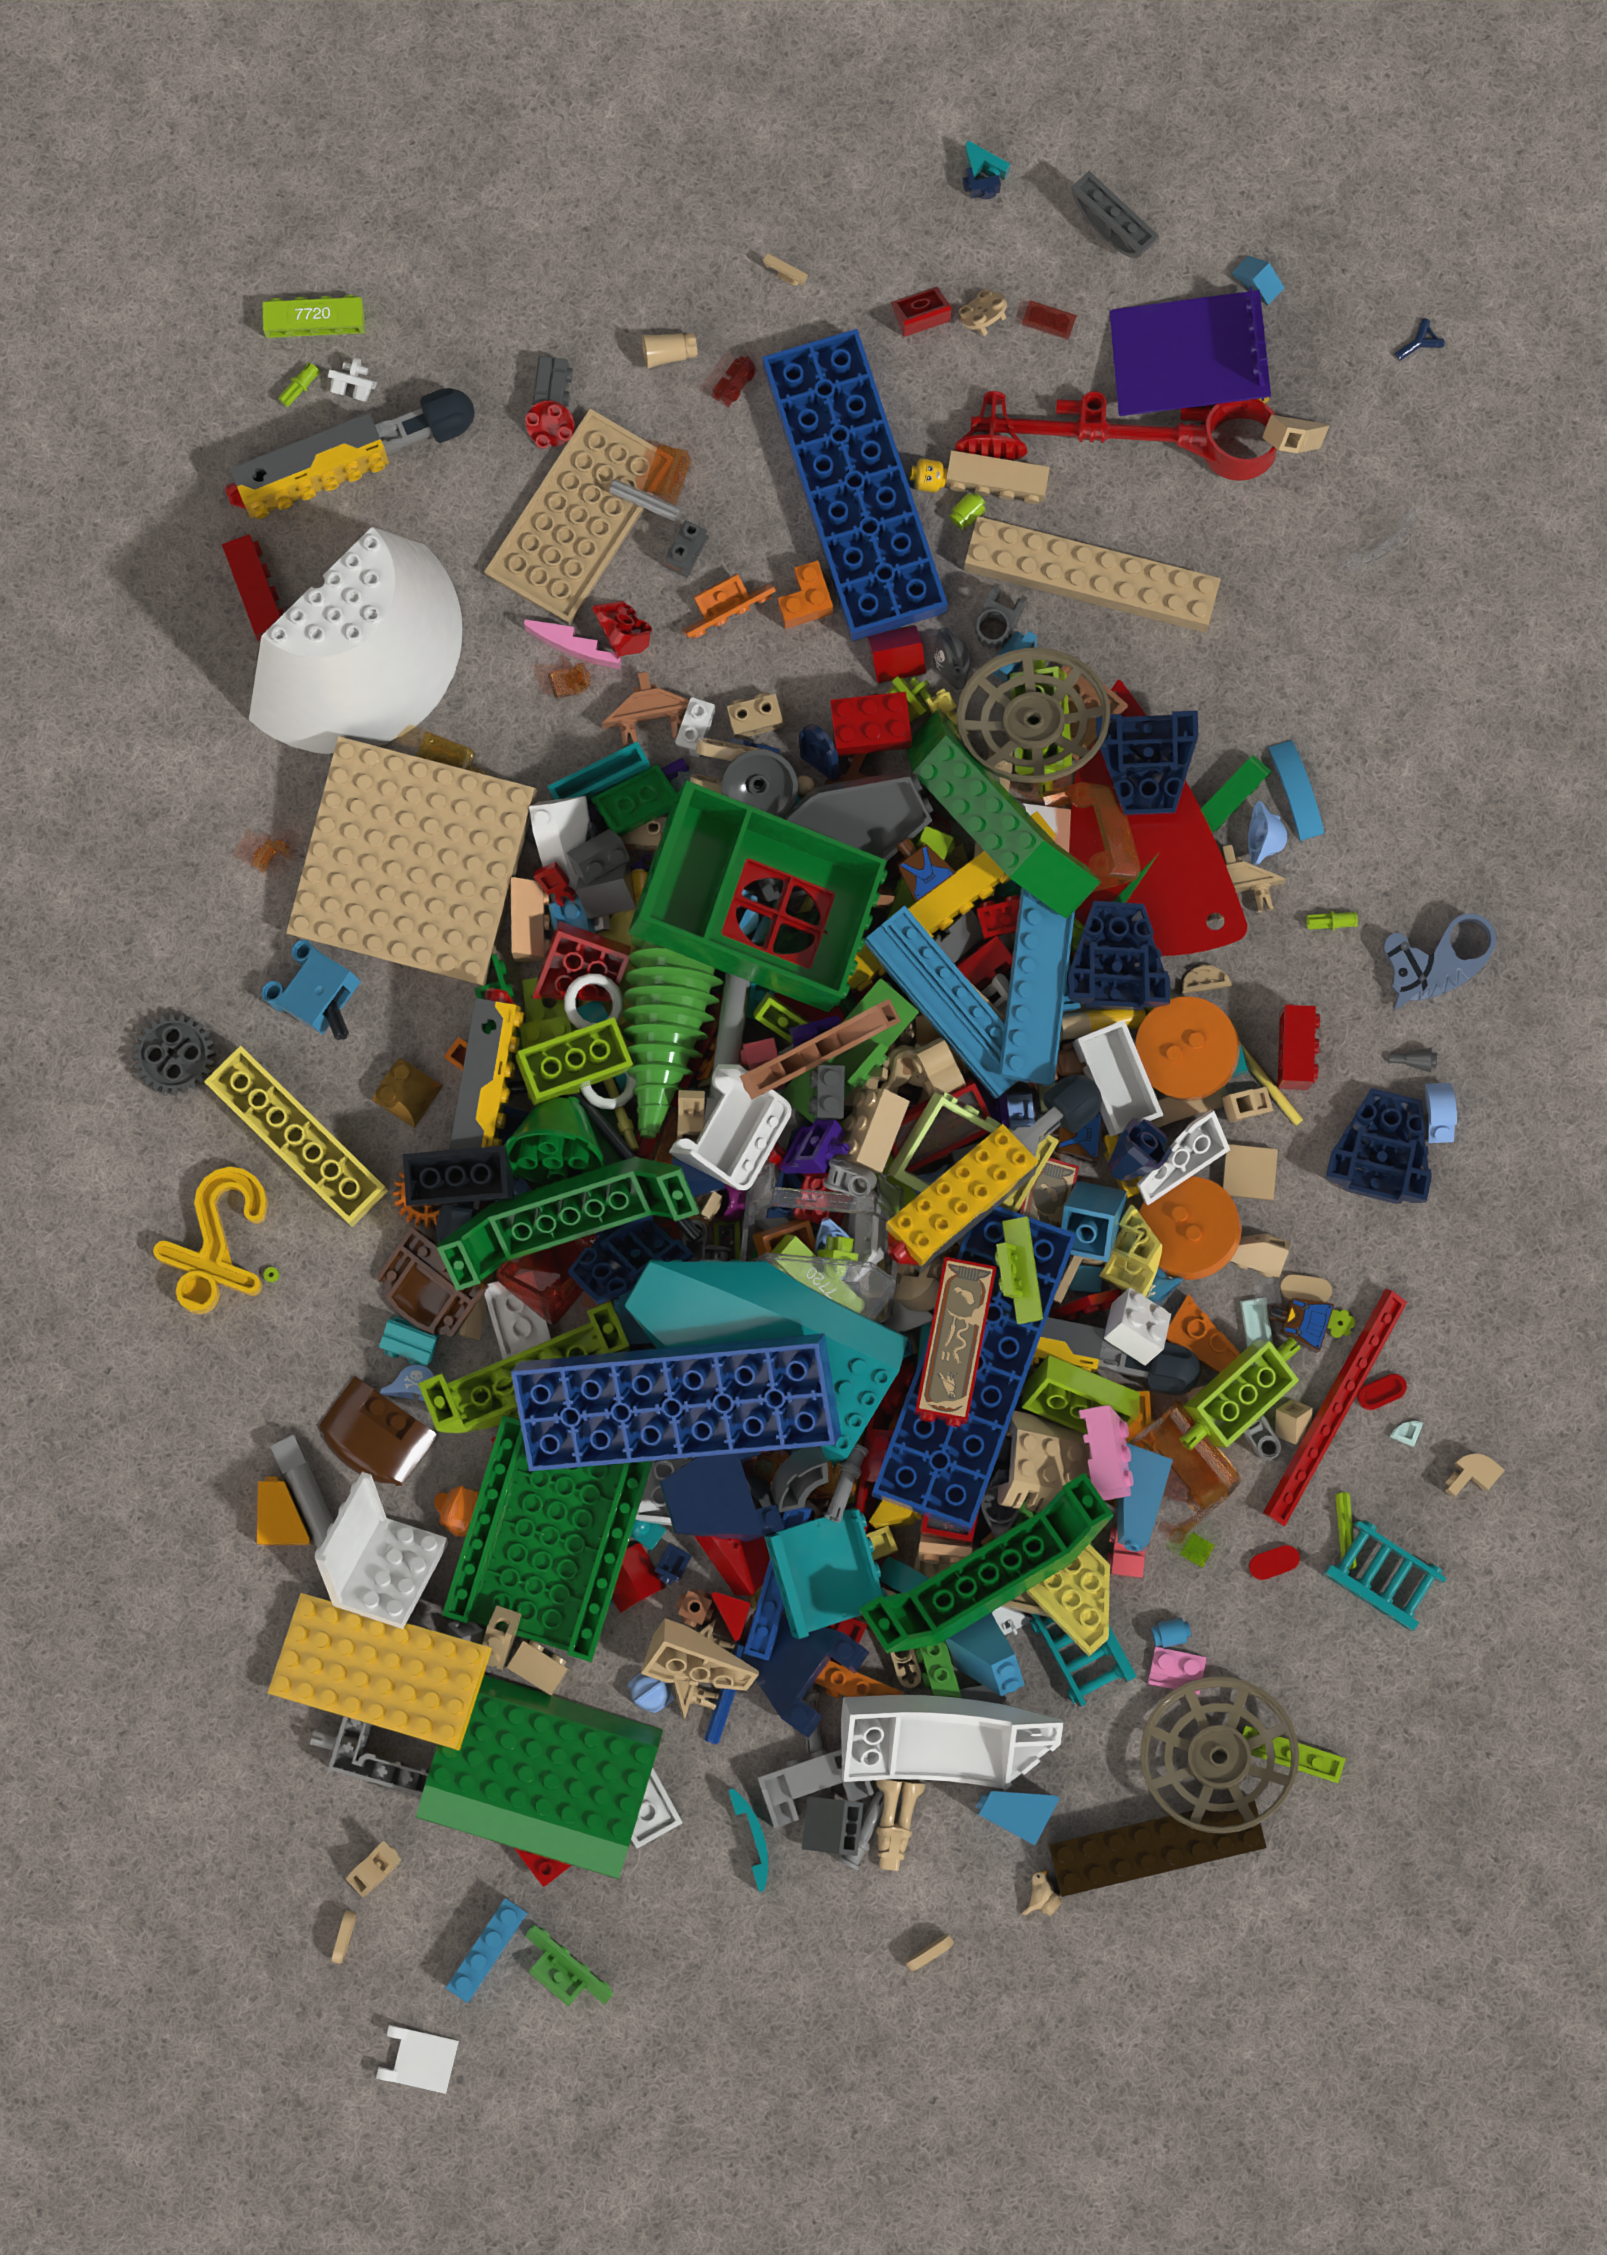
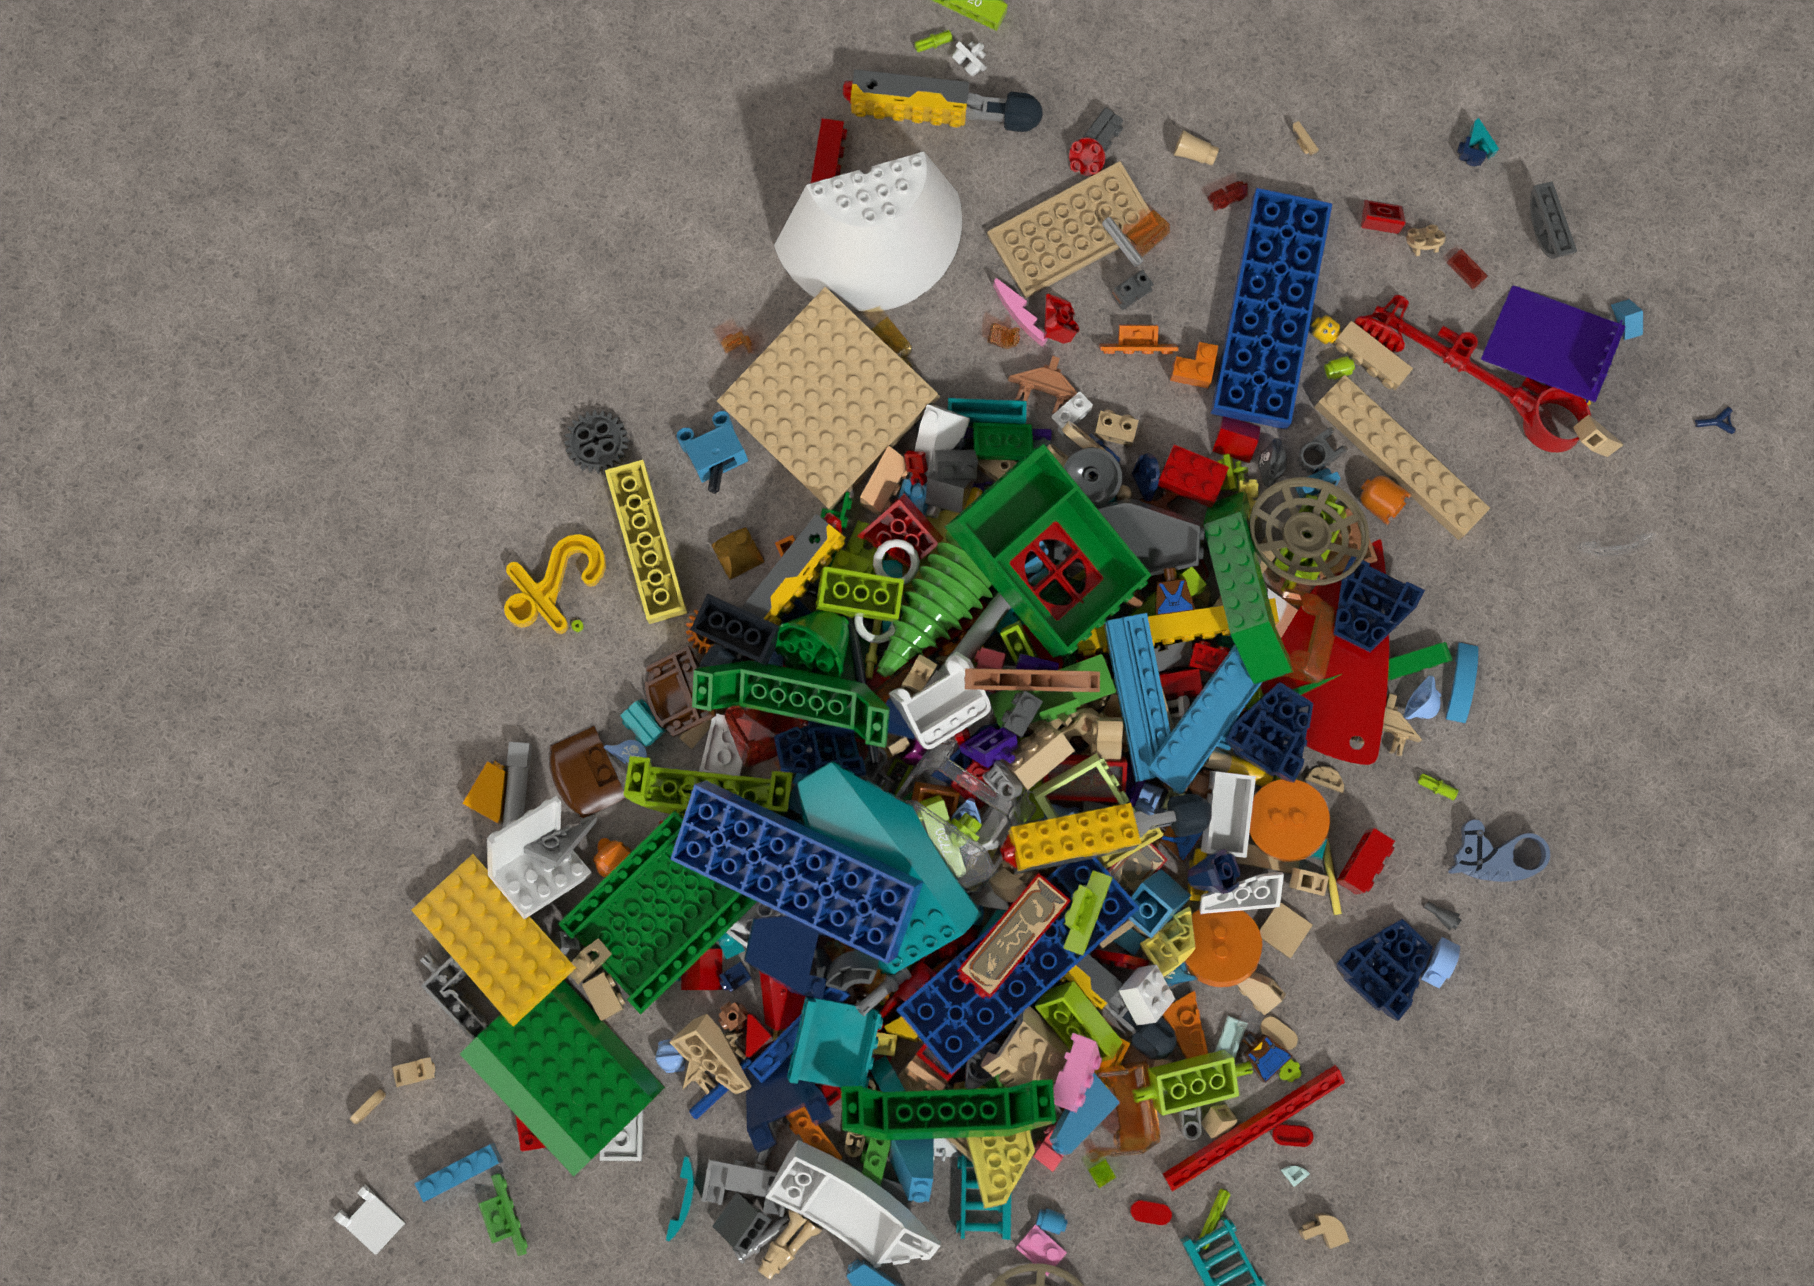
camera: 25 degrees right, 0 degrees up
none -> light grey wing [524,815,597,867]
none -> orange cylinder [1360,475,1412,525]

